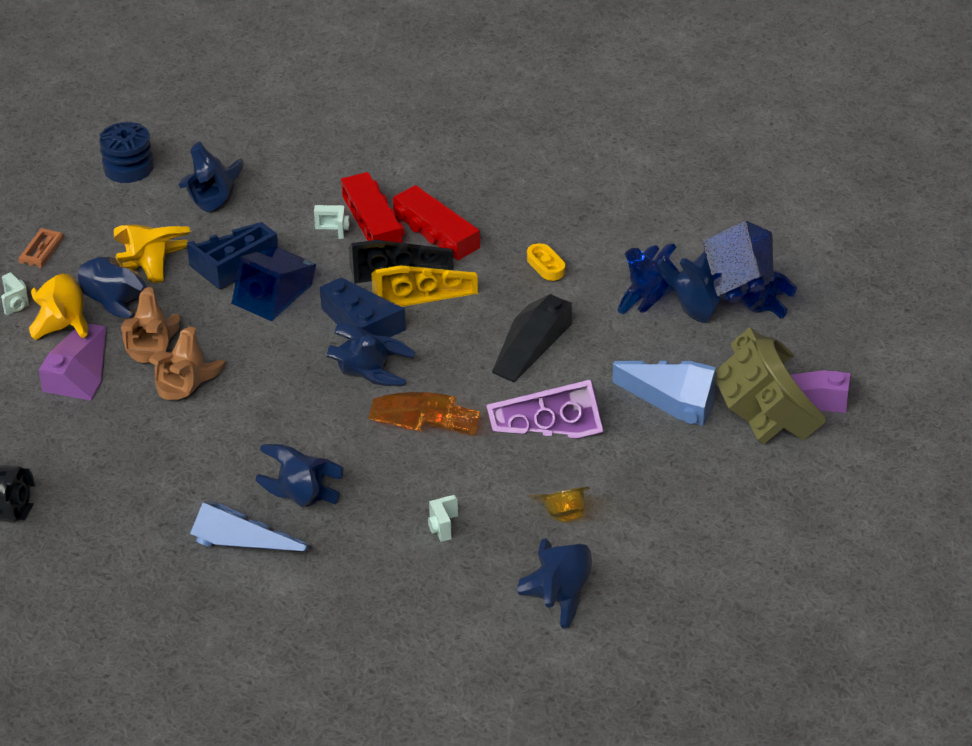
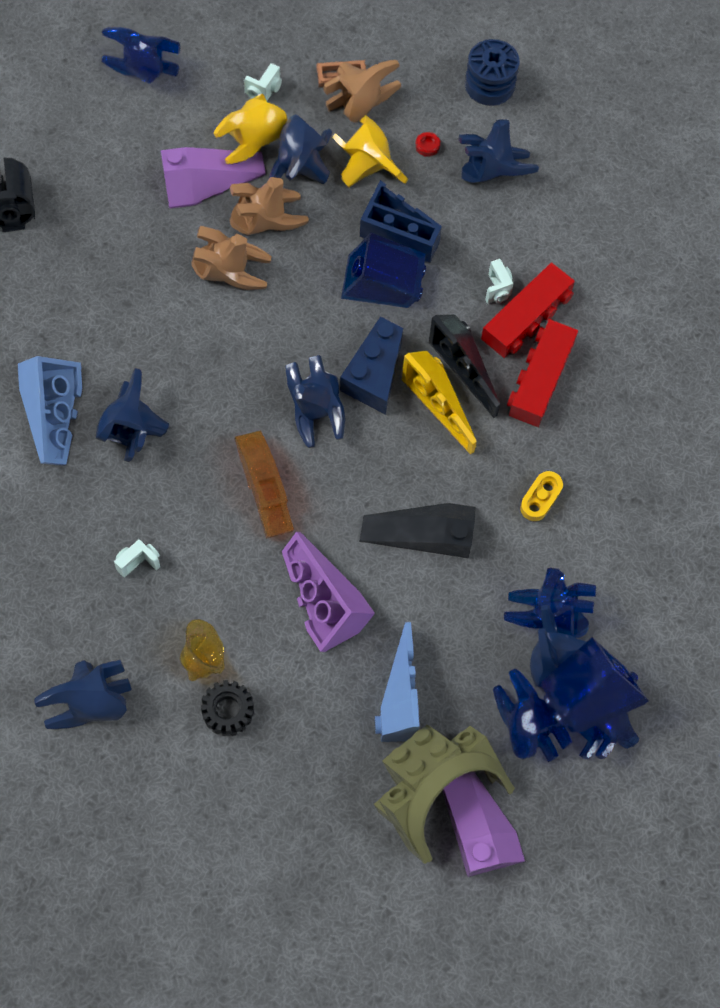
camera: 60 degrees right, 25 degrees up
none -> black tyre [201,680,254,736]
none -> medium nougat piece [324,60,401,123]
none -> red tile [415,132,440,157]
none -> clear blue piece [493,669,572,762]

